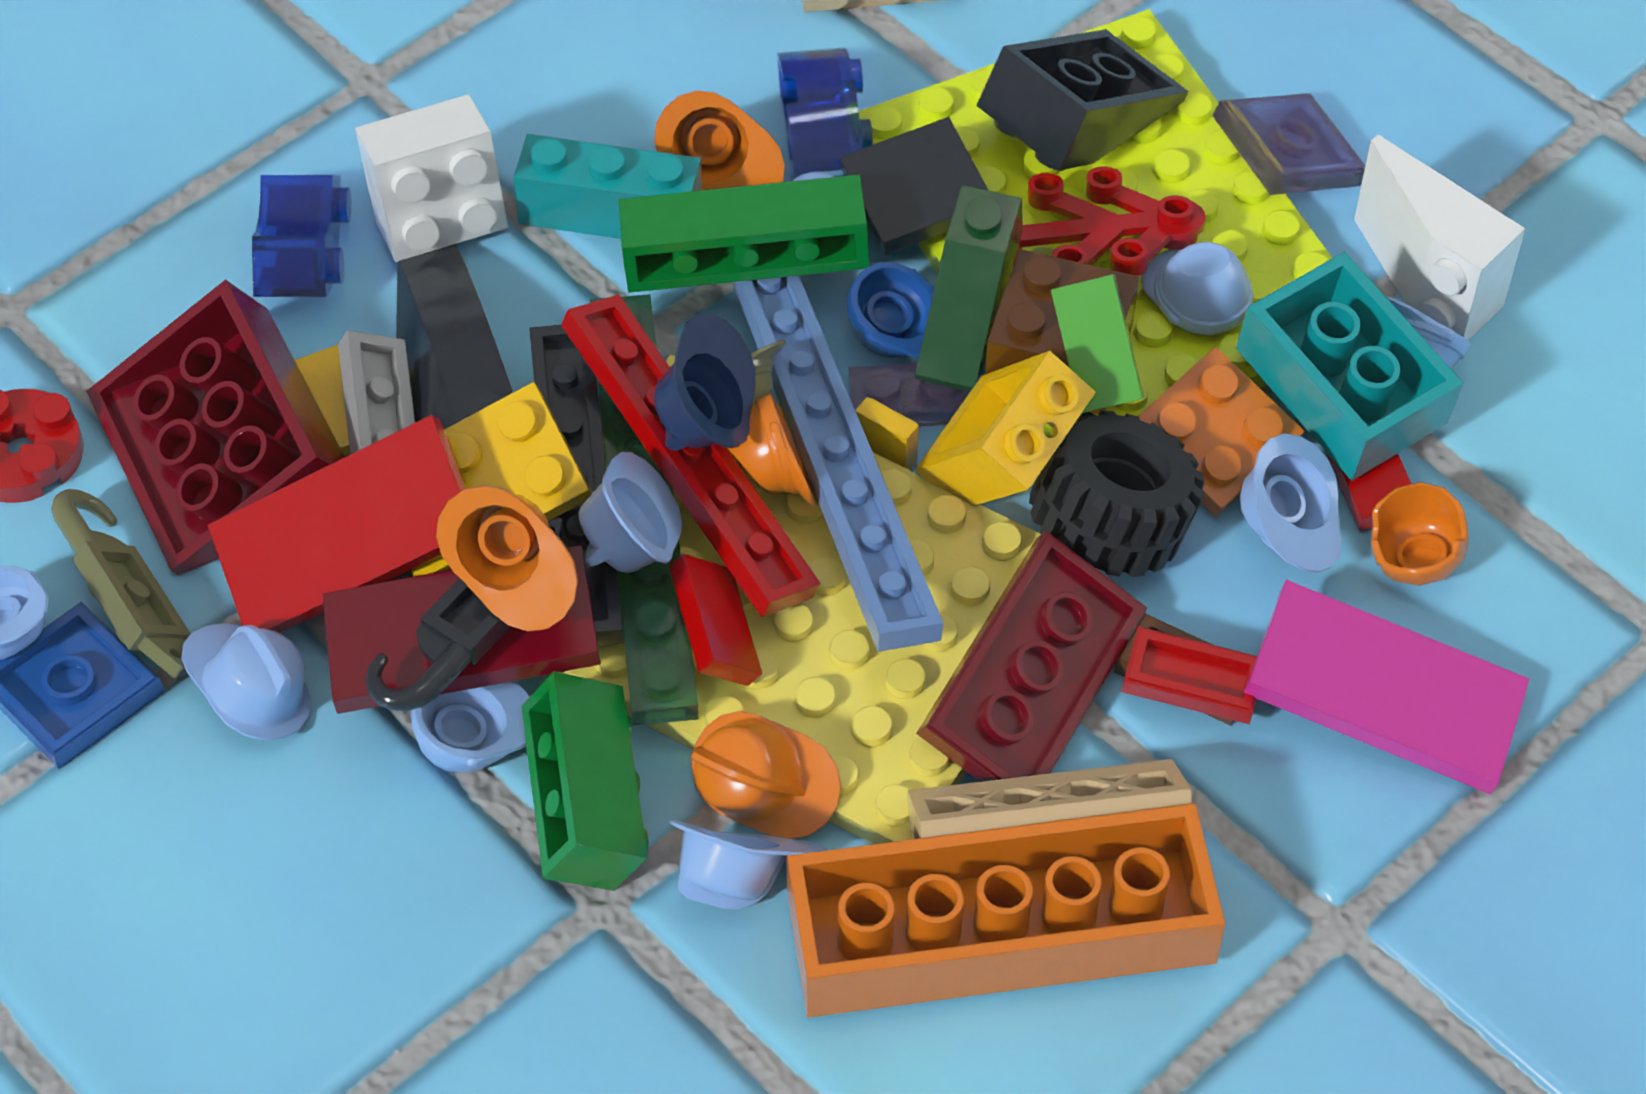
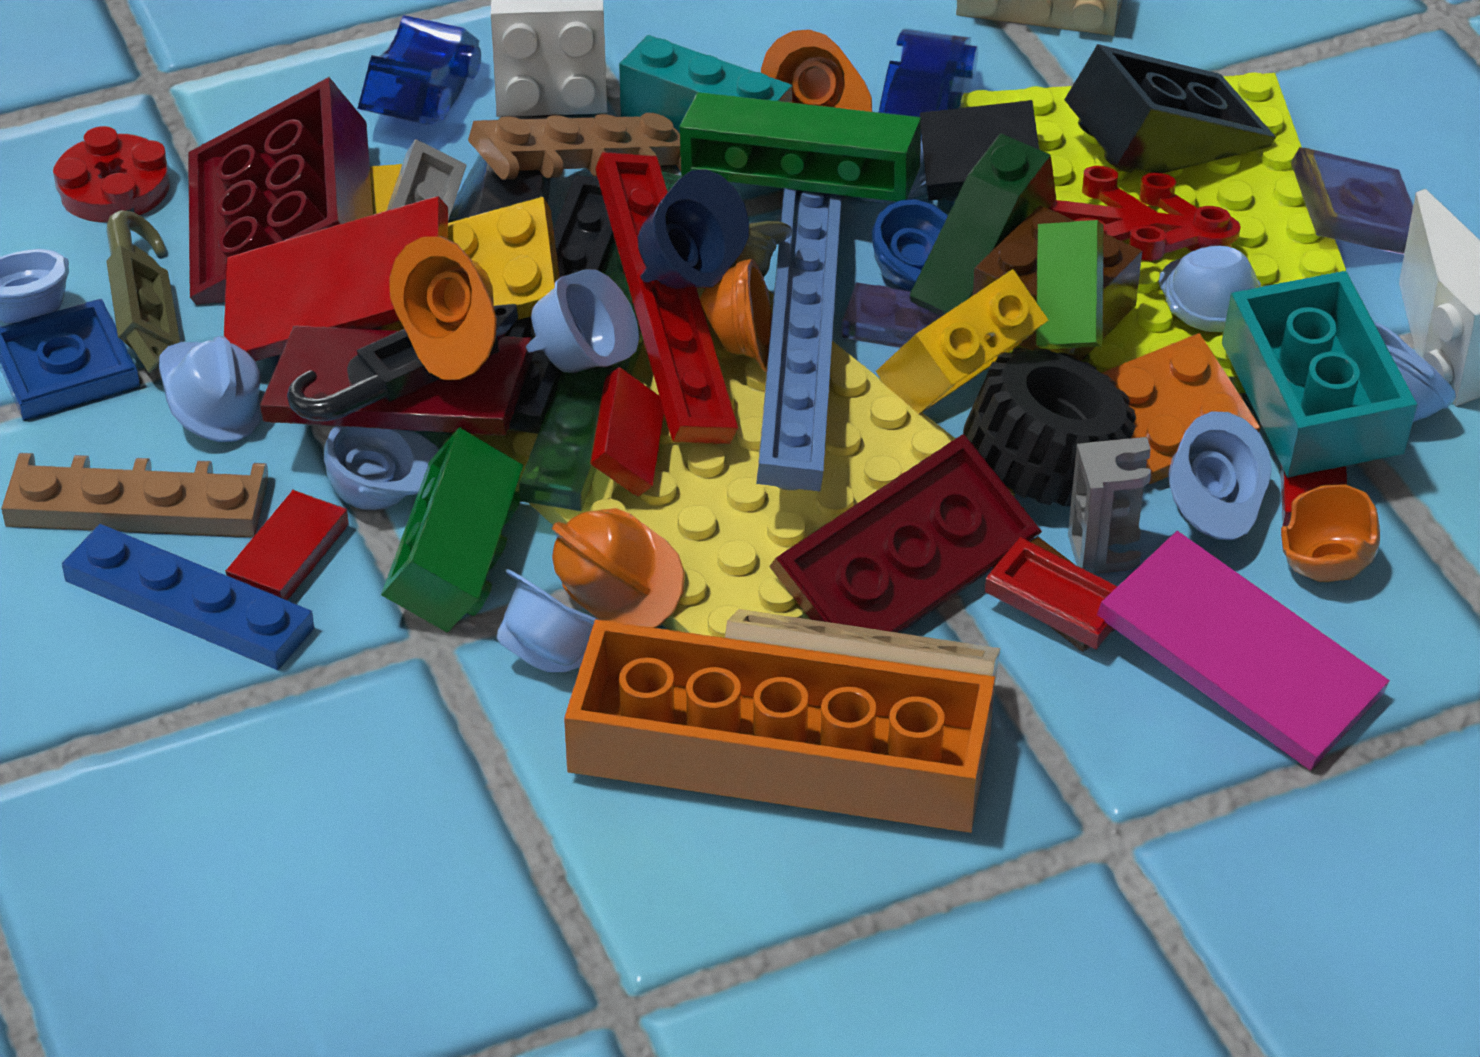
camera: 20 degrees right, 10 degrees down
yellow tile [855,397,919,470] -> none
none -> medium nougat hinge [1,453,268,537]
none -> blue plate [61,524,315,671]
none -> red tile [225,490,349,601]
none -> medium nougat hinge [468,113,681,180]
none -> light grey hinge [1068,437,1151,574]

